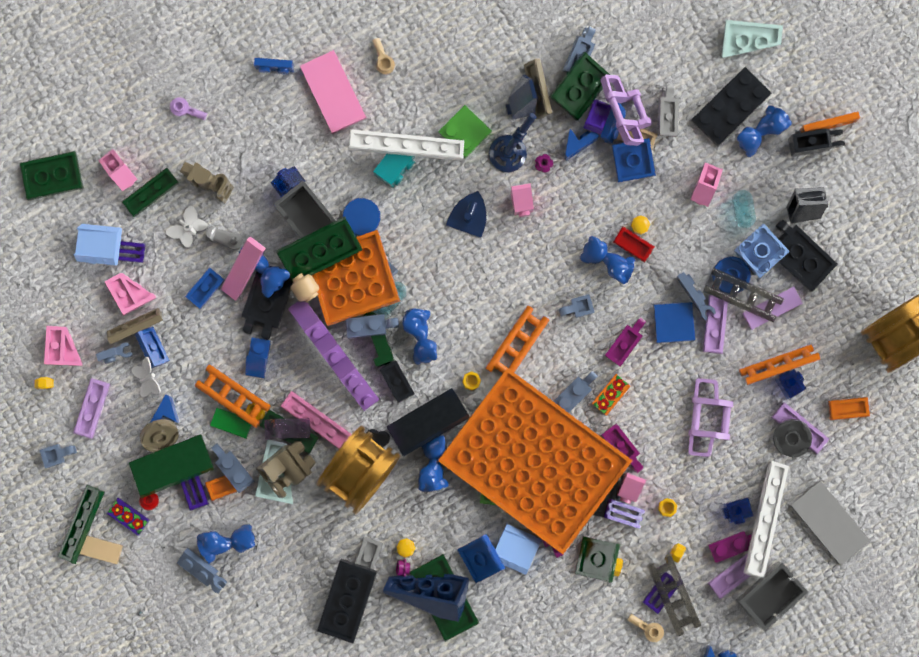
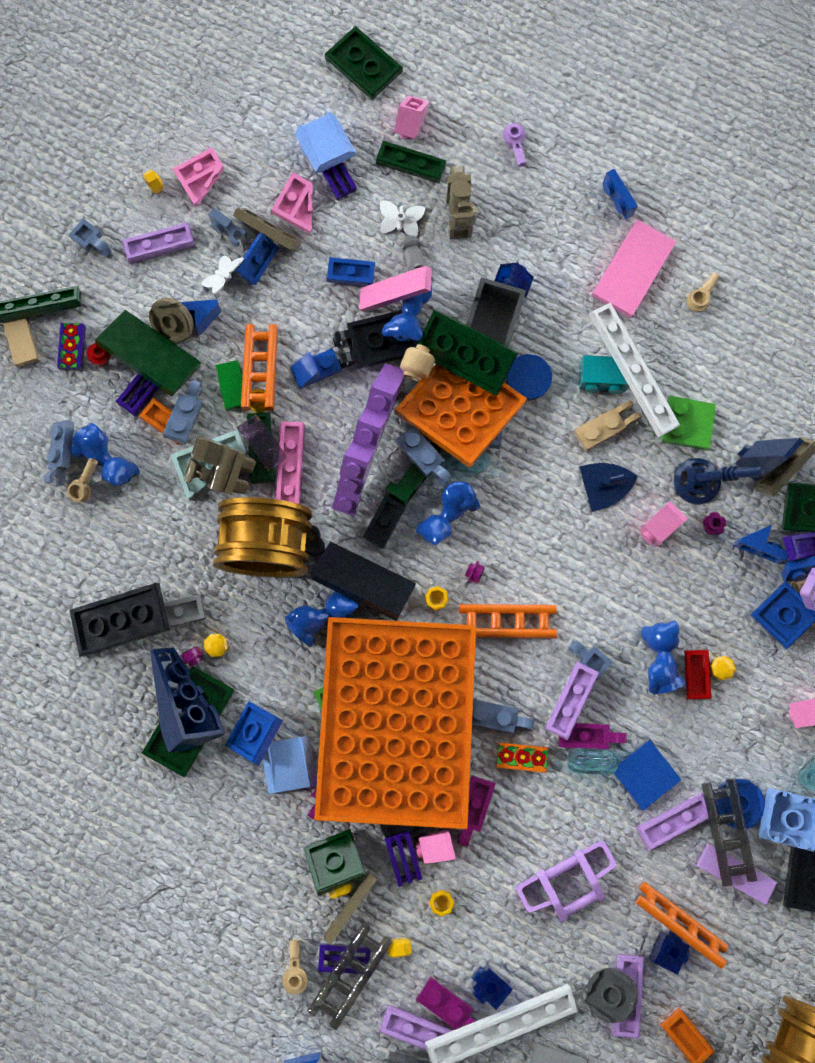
camera: 50 degrees right, 5 degrees down
sand blue plate [676,272,716,320] -> none
none -> tan plate [67,458,98,503]
none -> dark tan tile [324,872,377,945]
none -> magenta plate [465,561,485,584]
none -> lavender tile [544,662,599,740]
none -> clear light blue plate [568,748,618,775]
none -> tan hinge [574,400,642,451]

